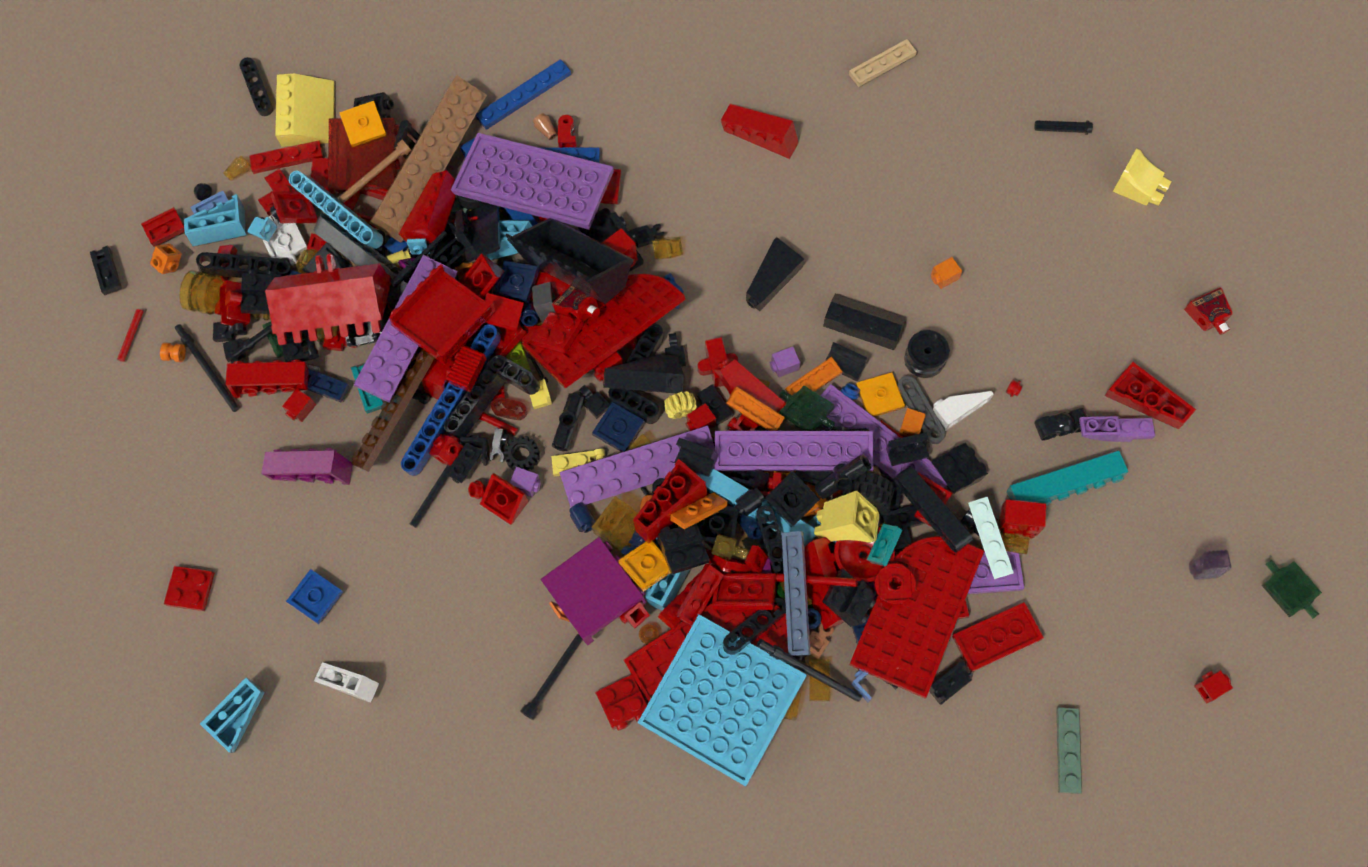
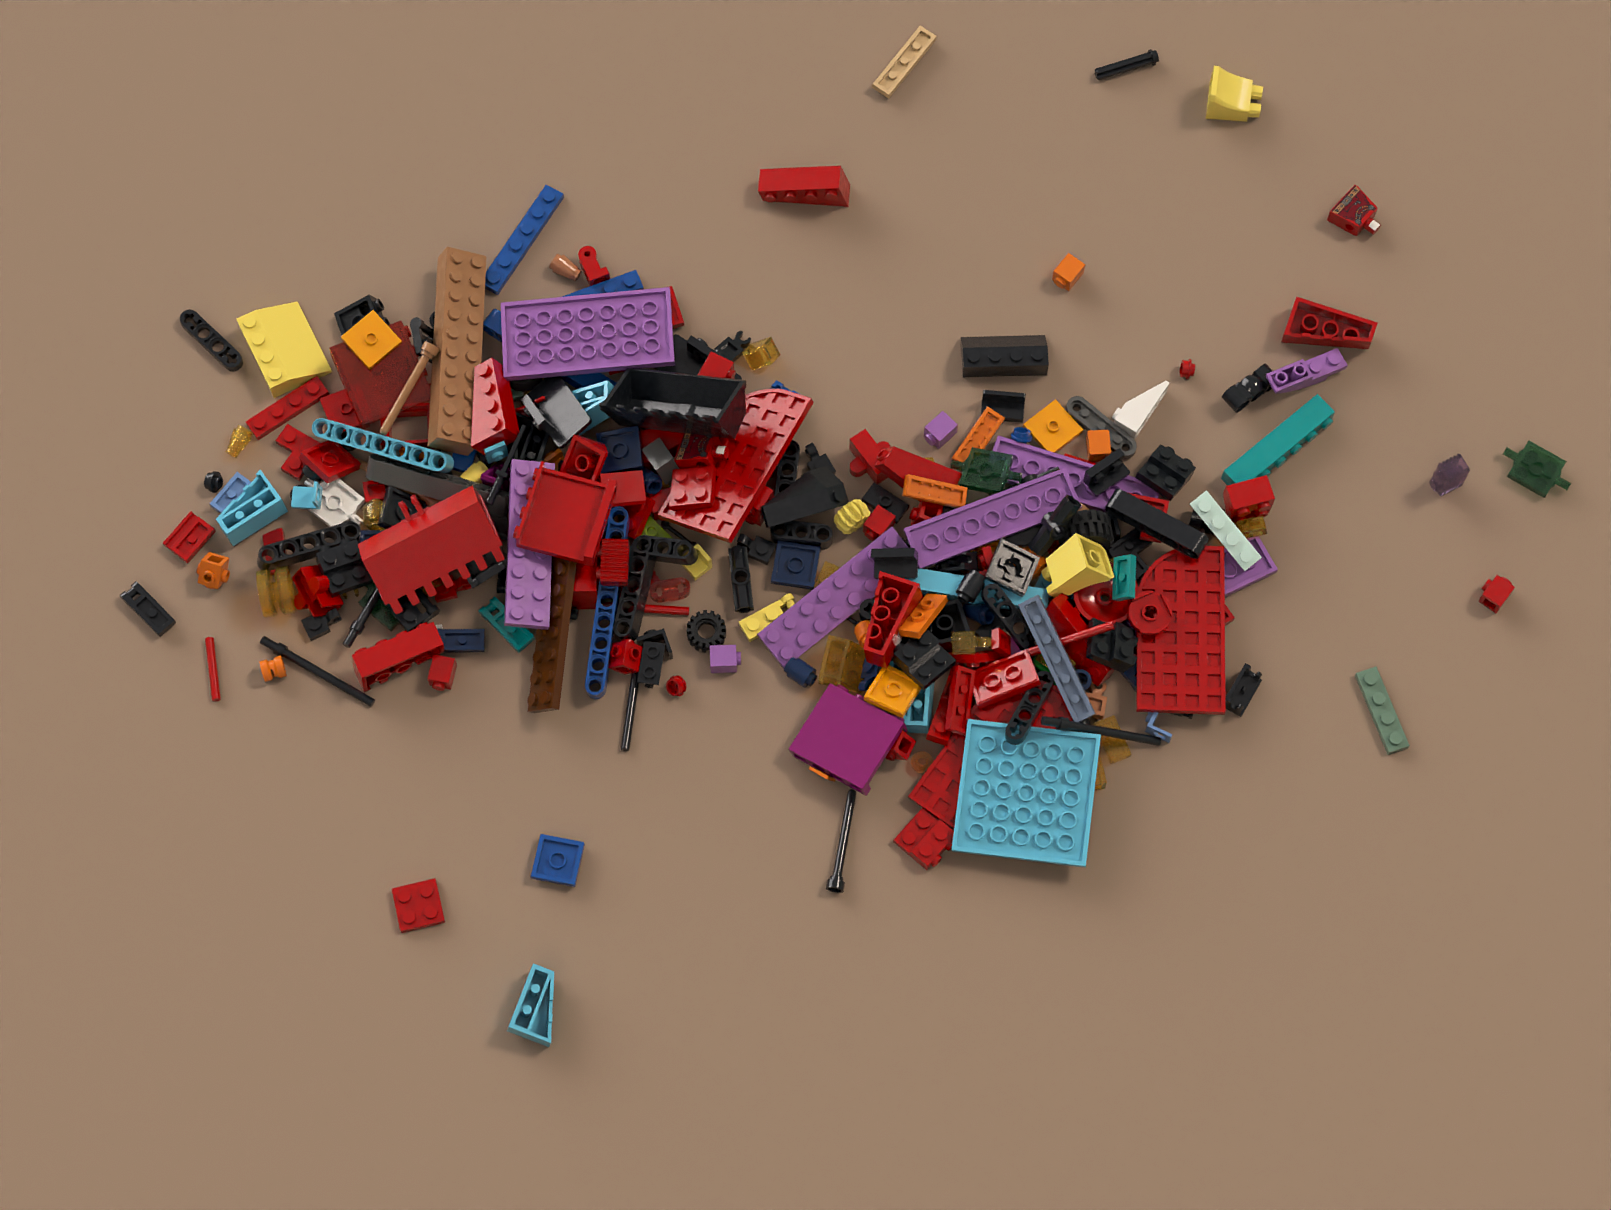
camera: 25 degrees left, 0 degrees up
black plate [223,338,246,363] -> none
magenta wedge [261,448,353,485] -> none
white slope [314,662,379,703] -> none
red slope [480,473,529,525] -> none
plate [490,428,508,462] -> none
black slope [746,237,804,311] -> none
black wheel [904,330,950,378] -> none
red plate [952,602,1044,673] -> none

